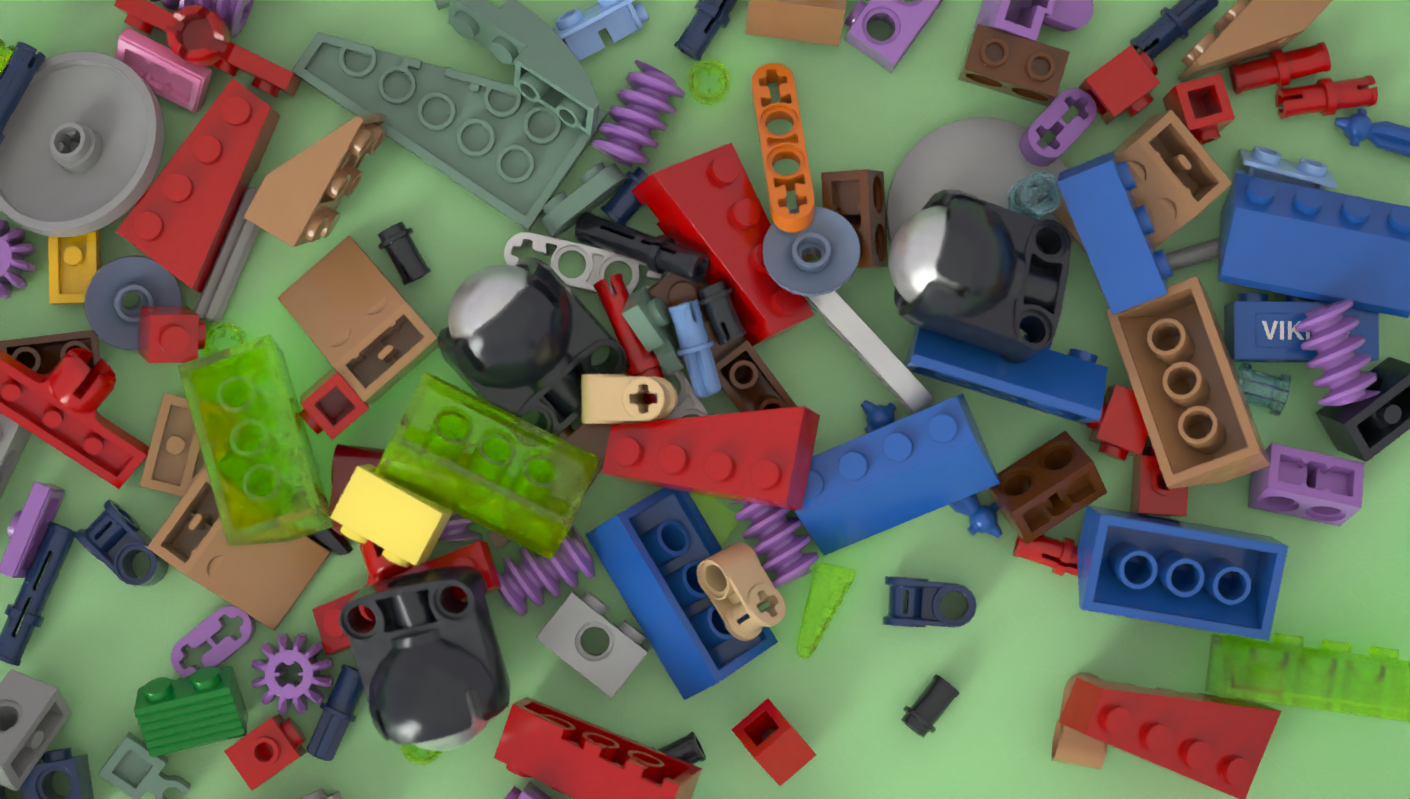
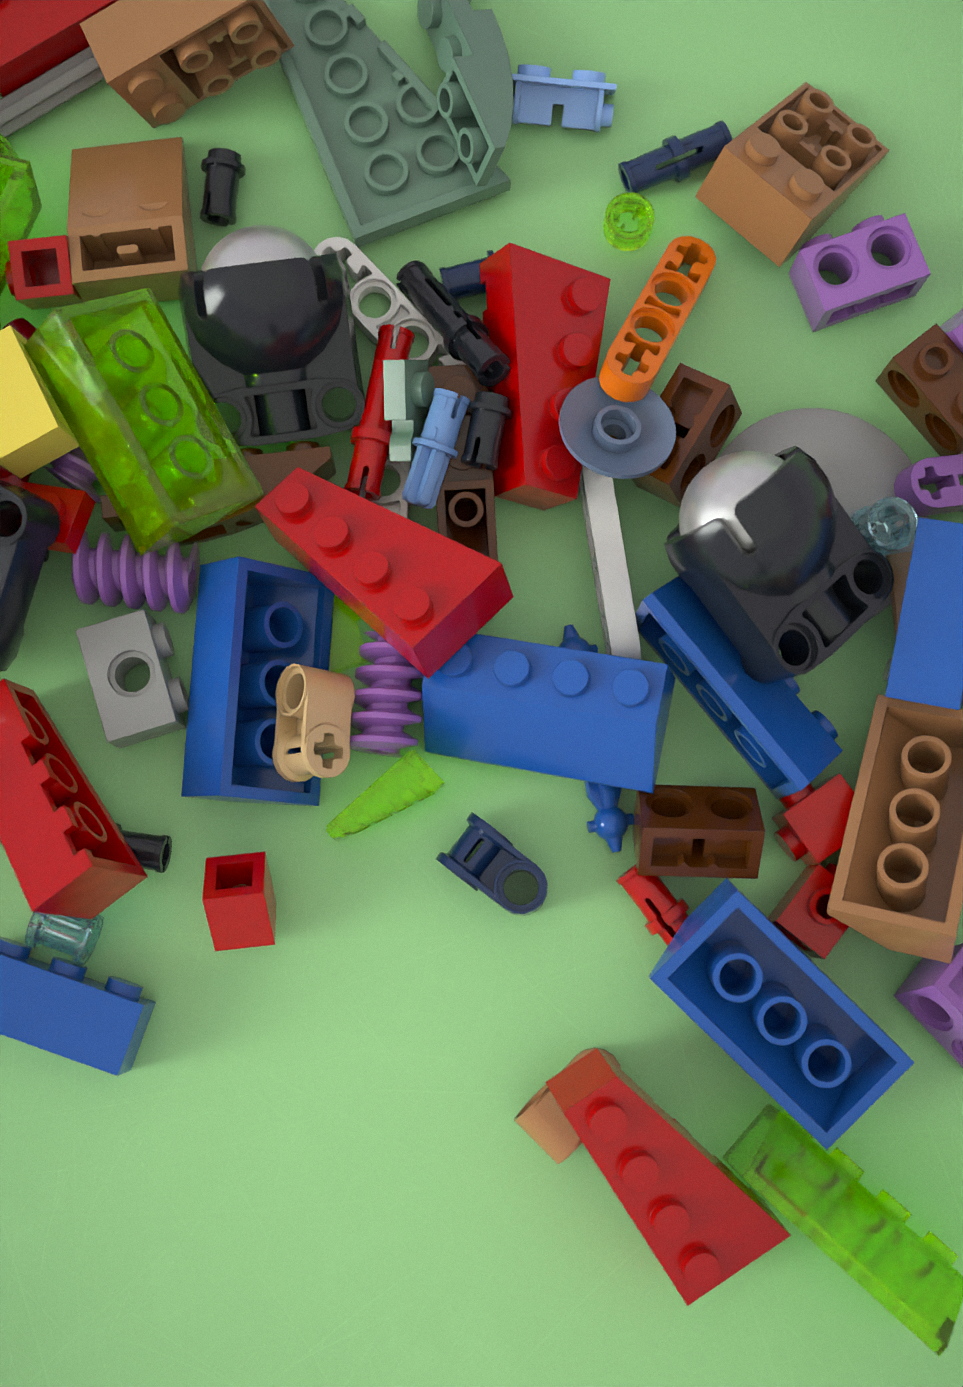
camera: 35 degrees right, 5 degrees down
sand green plate [541,162,627,238] -> none
tan piece [581,374,678,424] -> none
medium lavender piece [591,60,686,167] -> none
black pin [901,674,960,738] -> none

